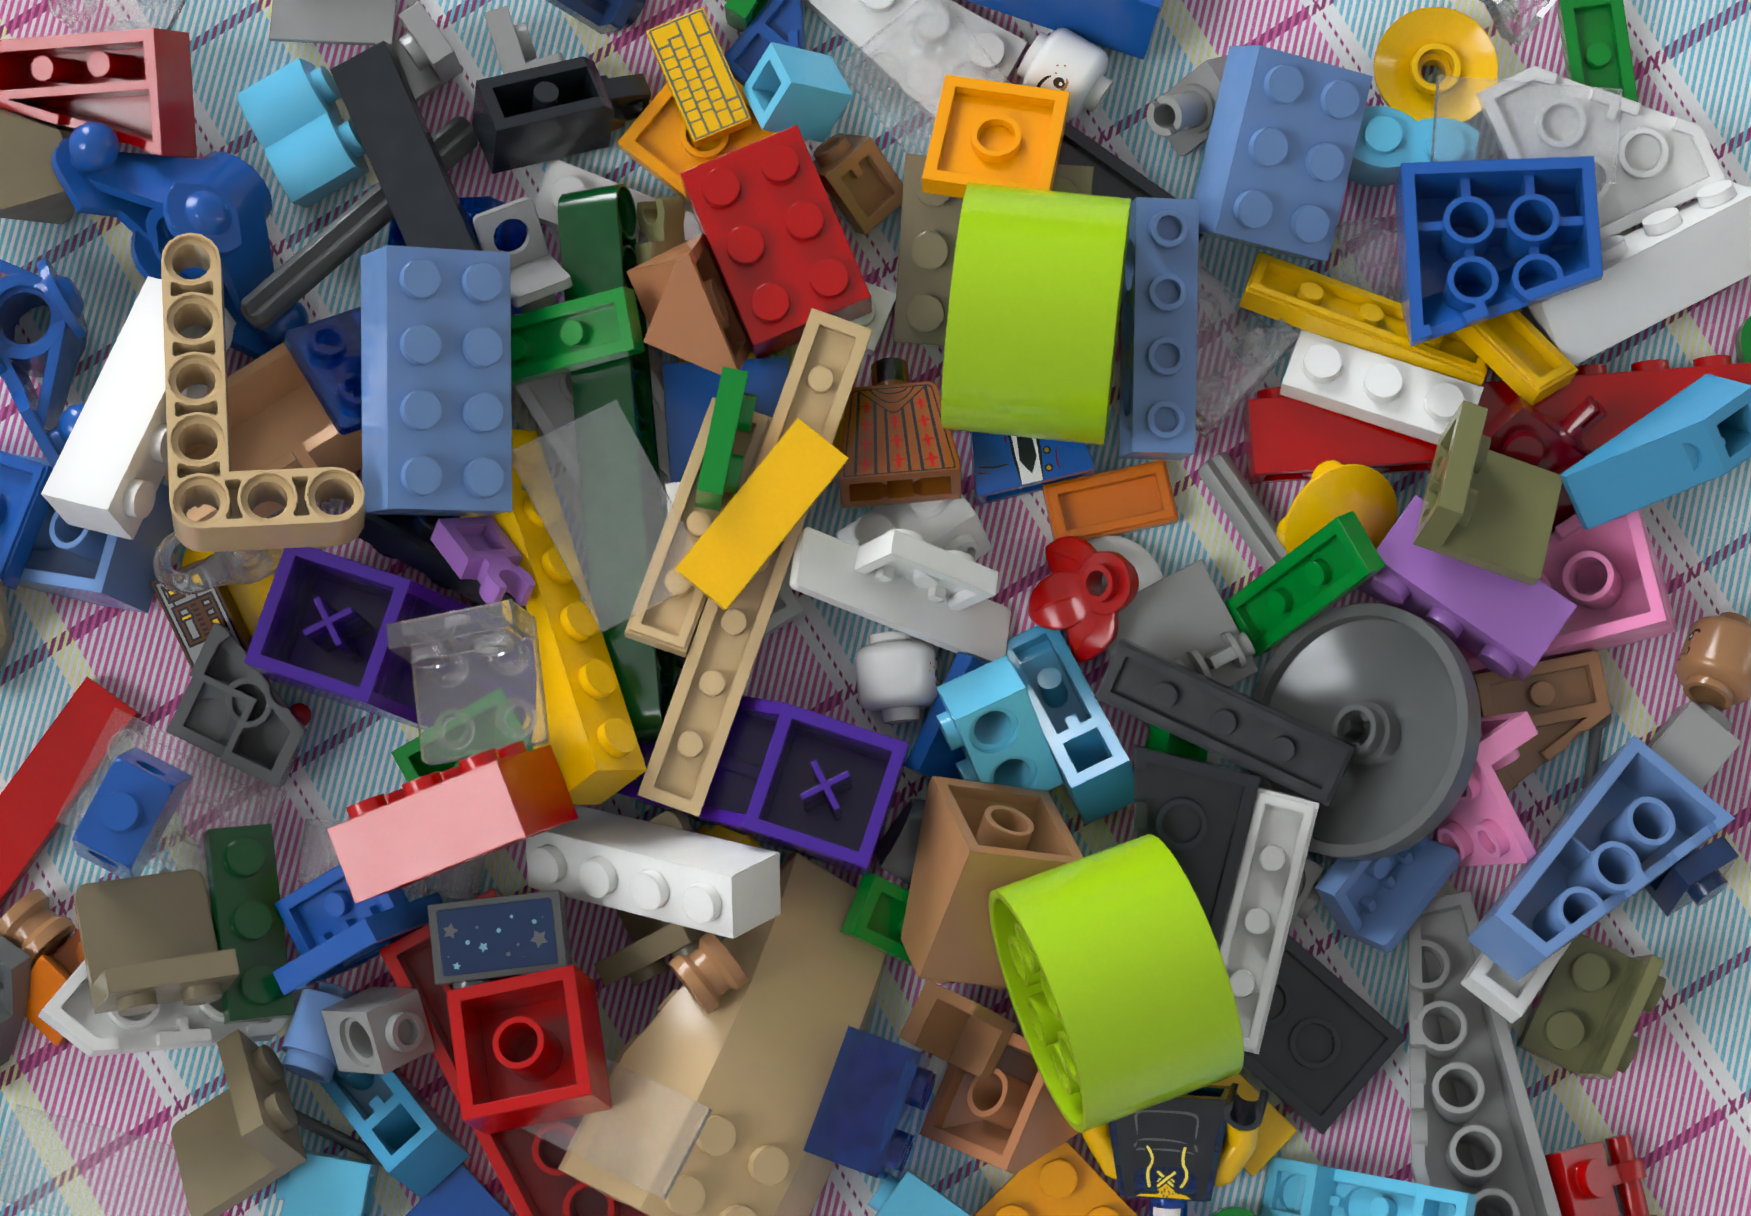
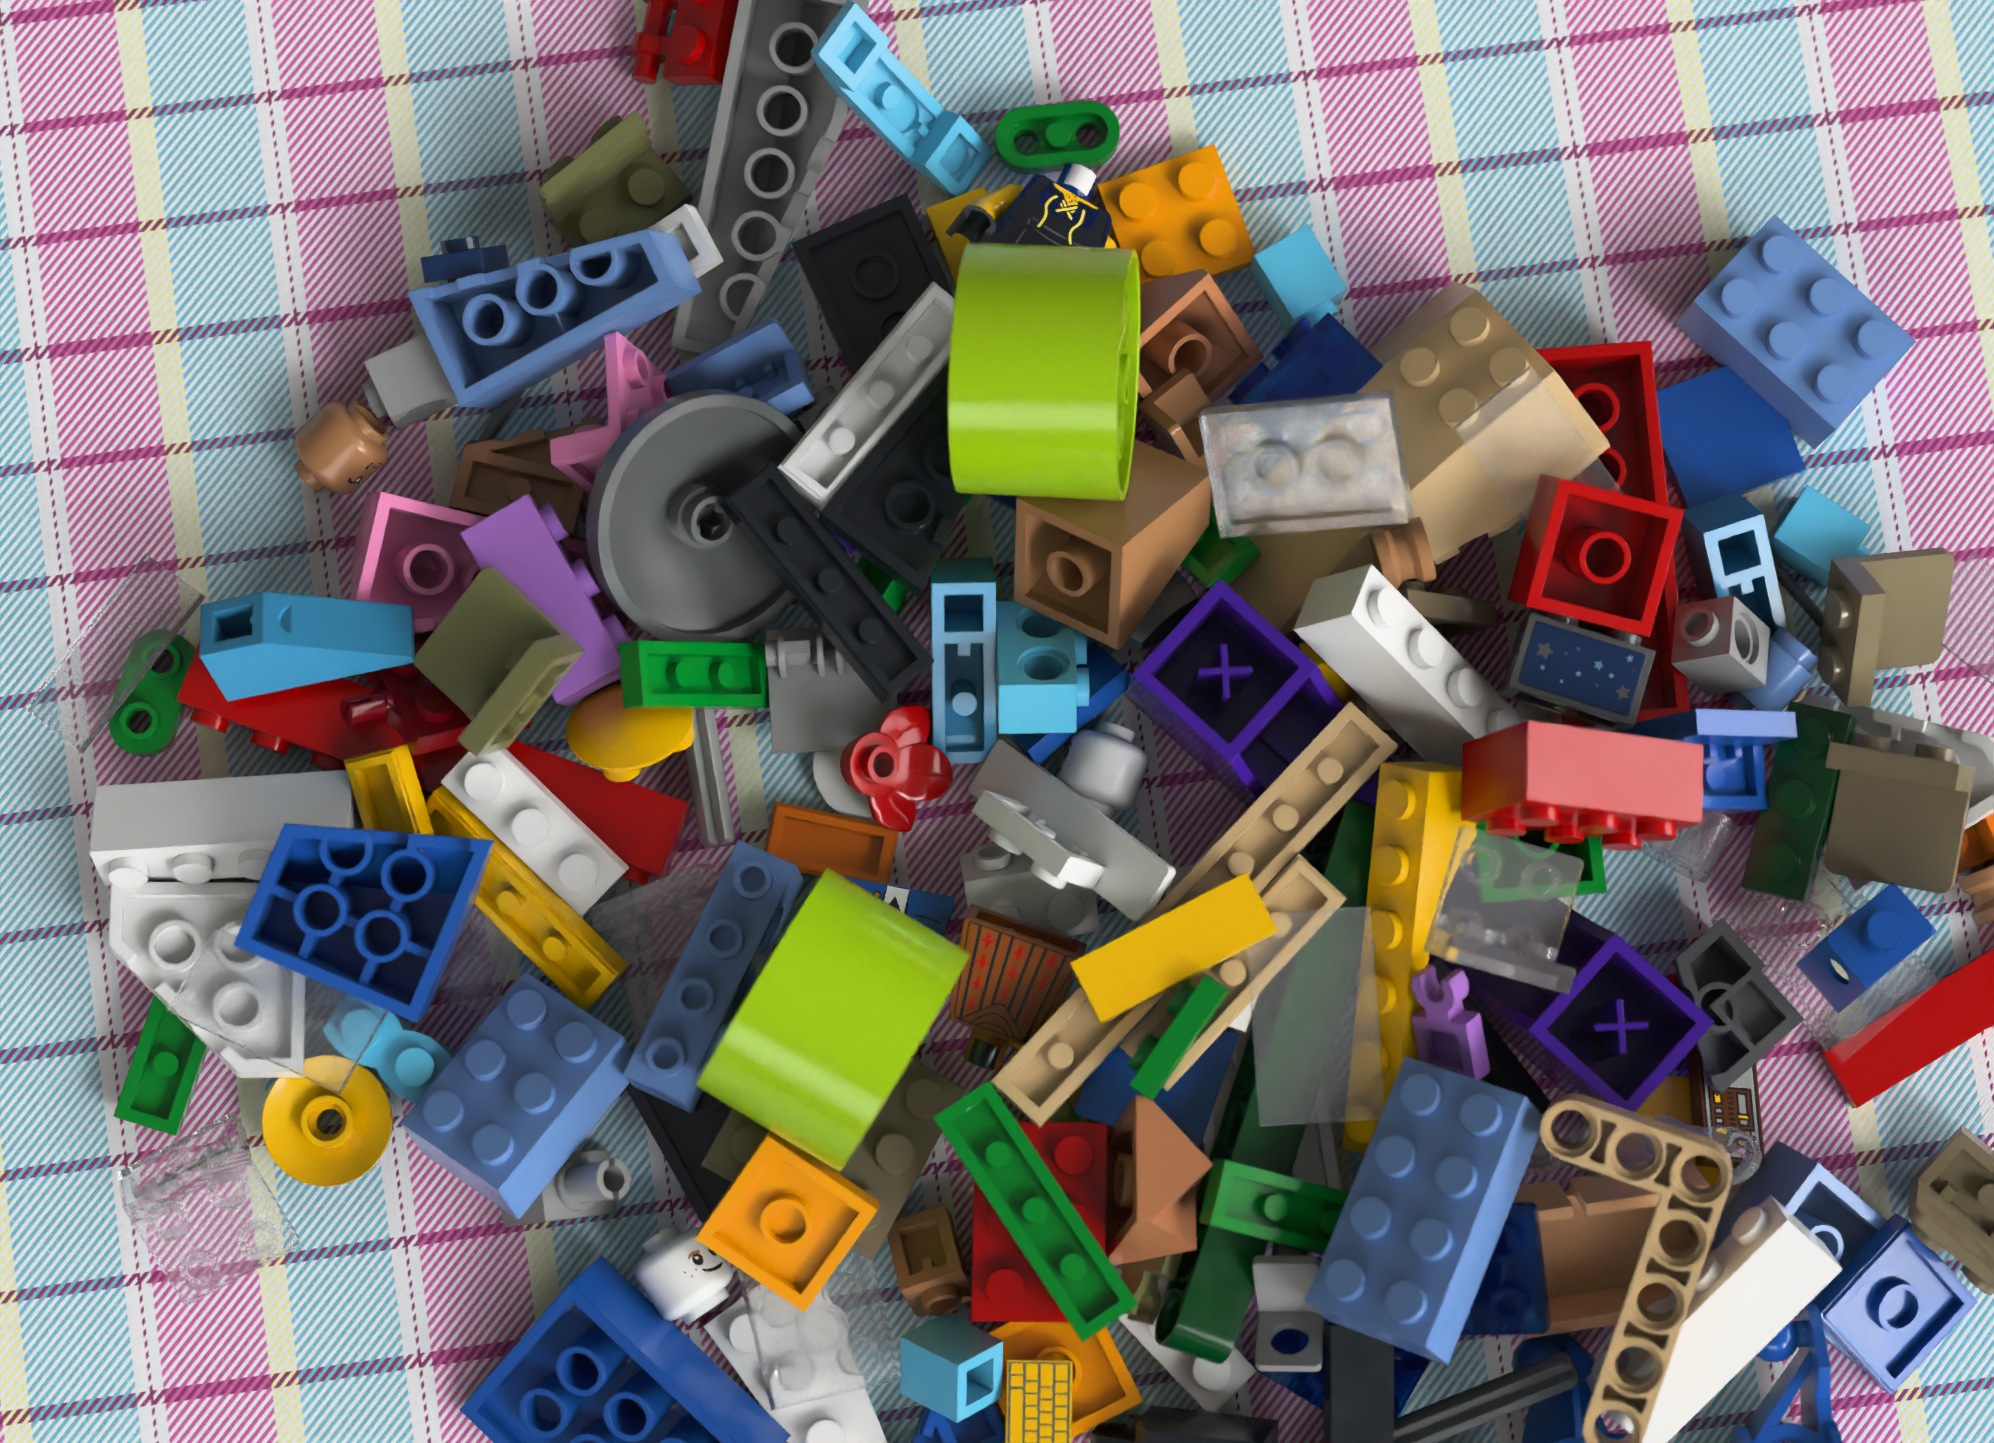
camera: 165 degrees left, 0 degrees up
none -> green plate [933,1080,1138,1342]
none -> clear plate [1198,390,1413,538]

